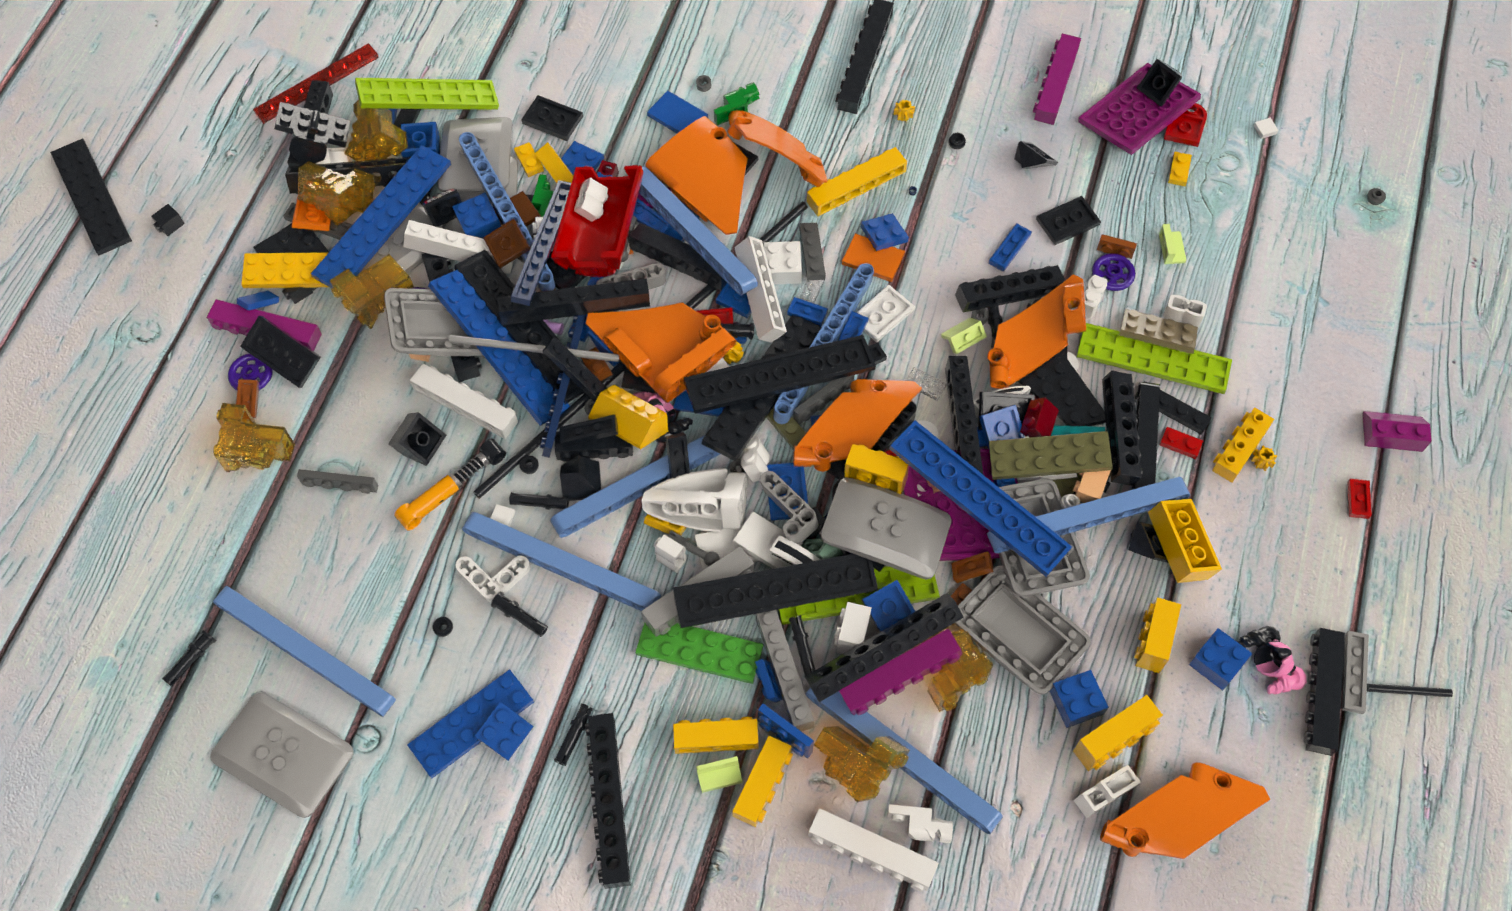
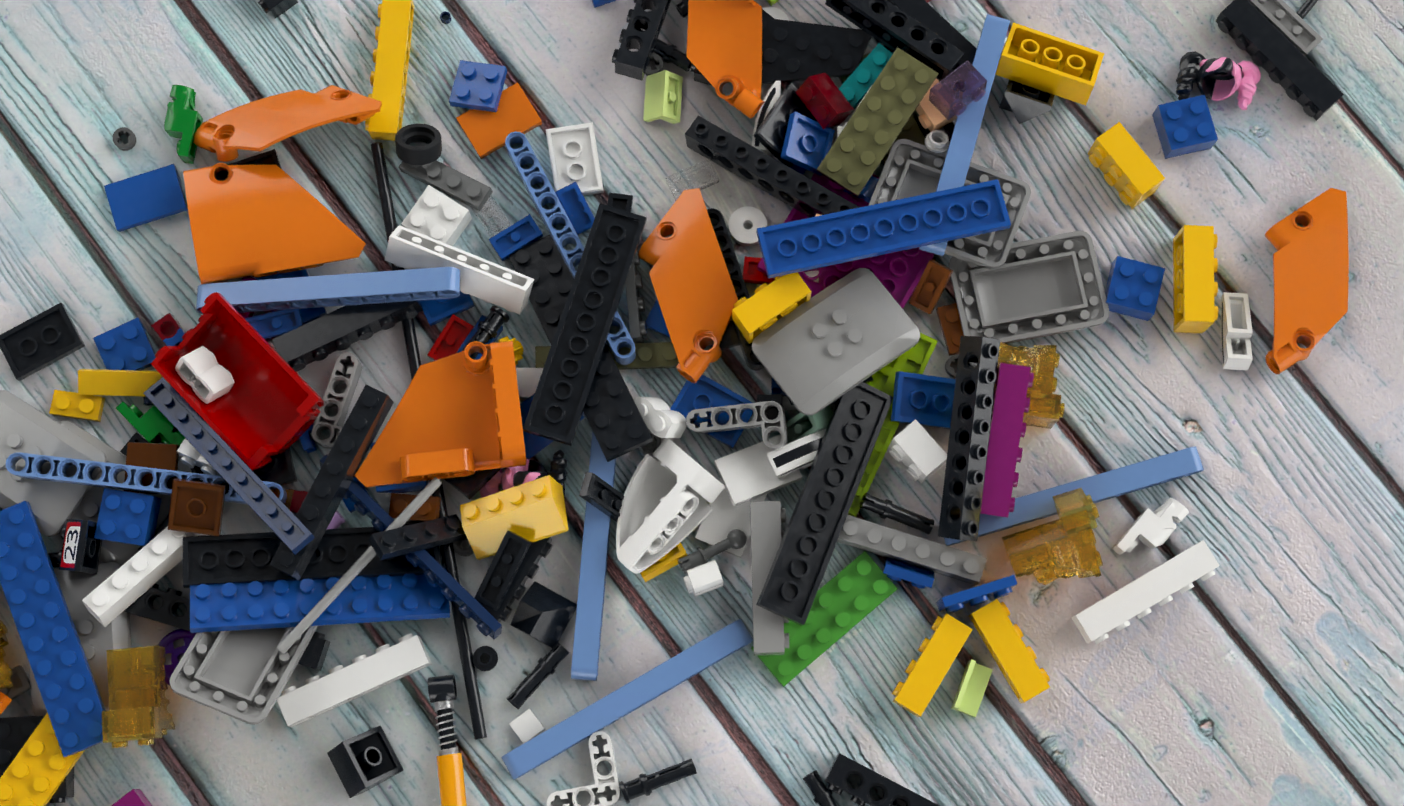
camera: 55 degrees left, 15 degrees up
none -> black tyre [395,123,442,165]
none -> clear purple brick [929,60,987,120]

